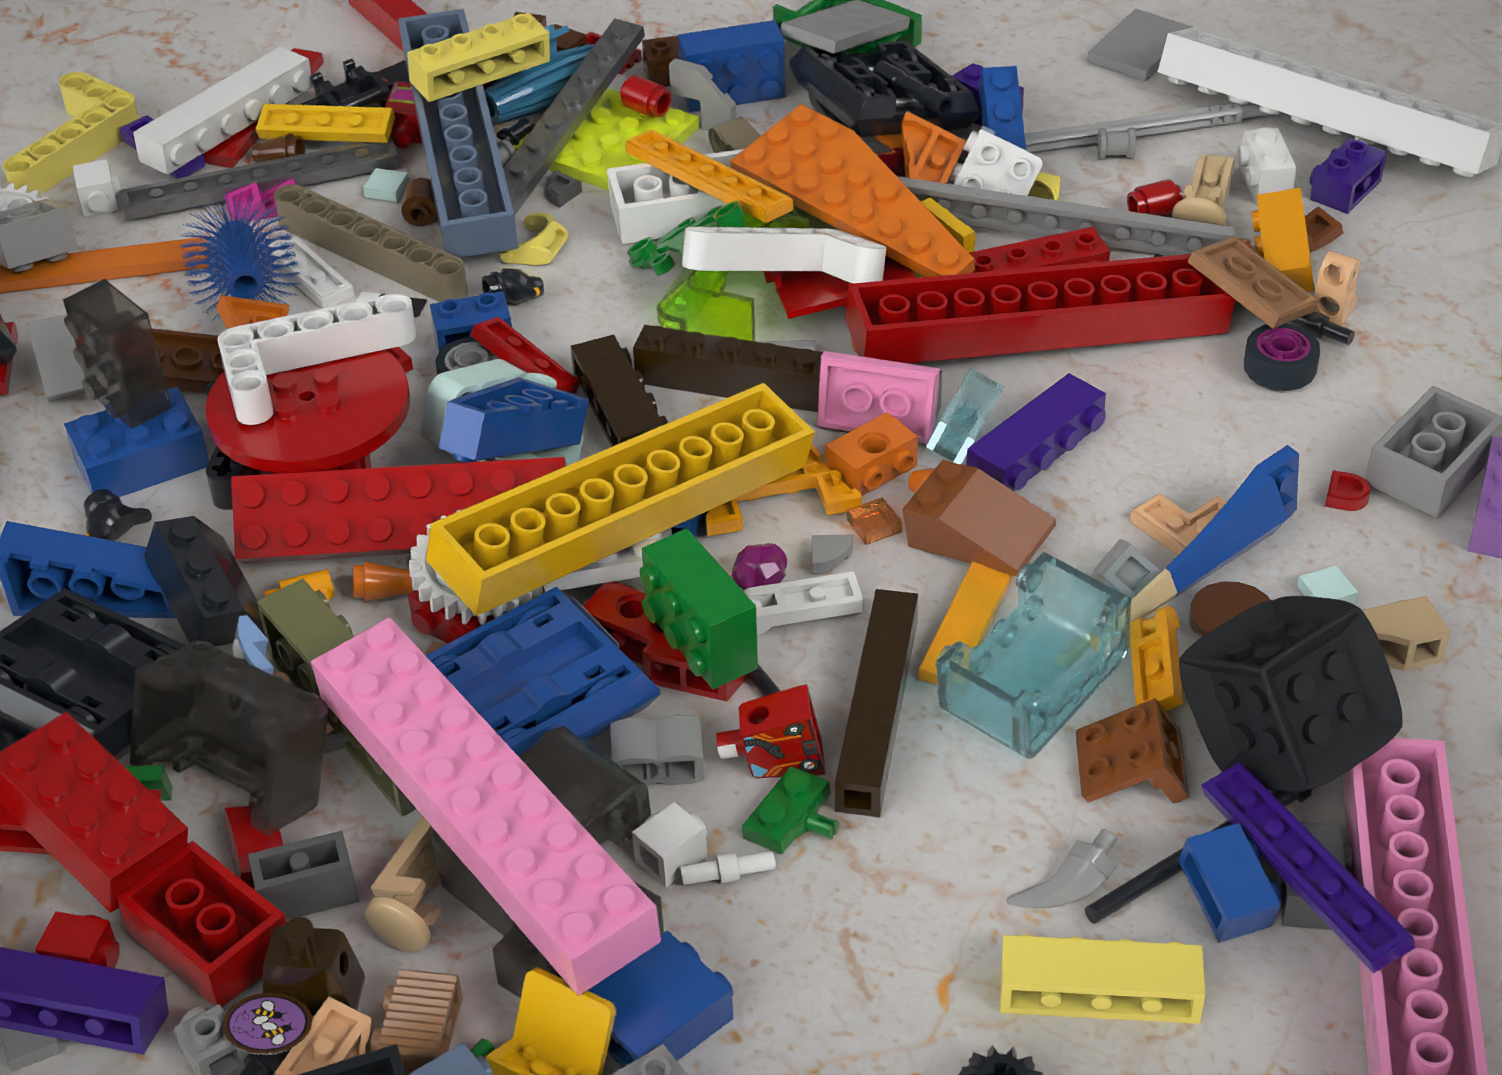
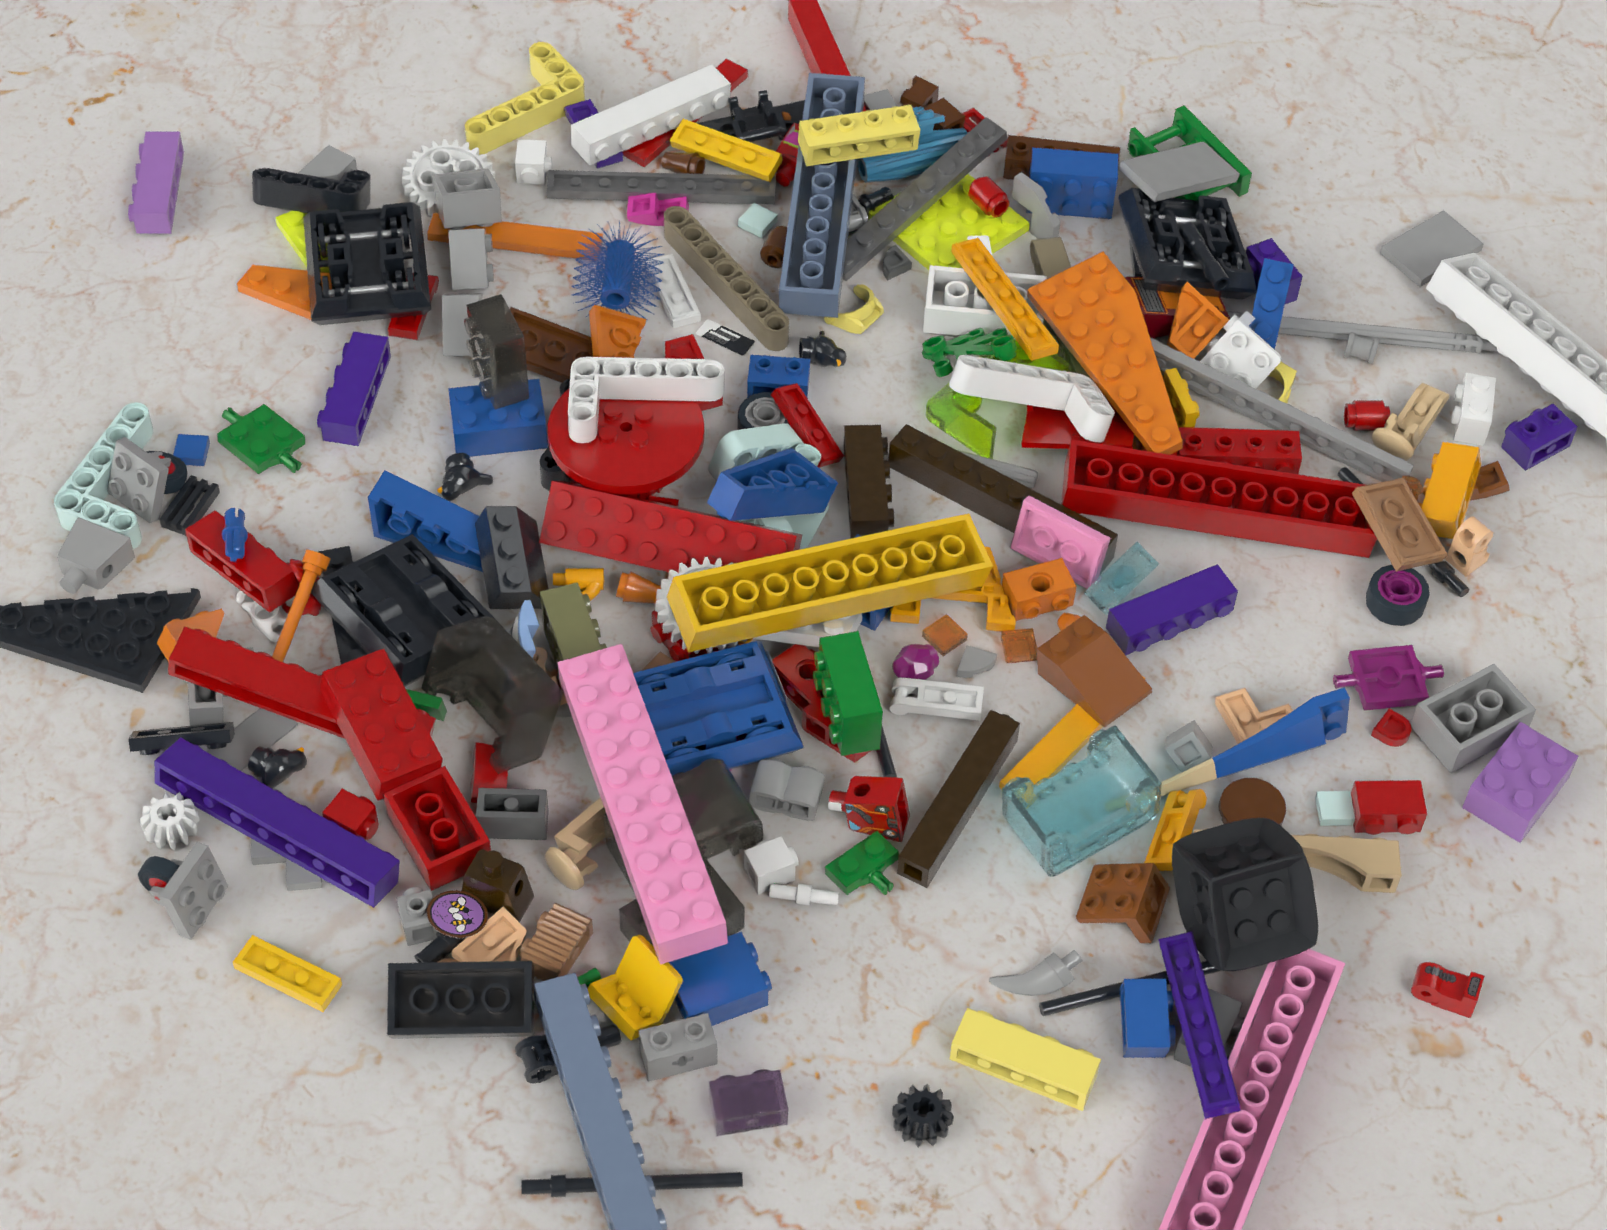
camera: 15 degrees right, 10 degrees up
none -> light grey brick [448,228,494,290]
none -> clear orange tile [922,614,968,657]
none -> magenta plate [1333,645,1444,711]
none -> red brick [1351,780,1427,835]

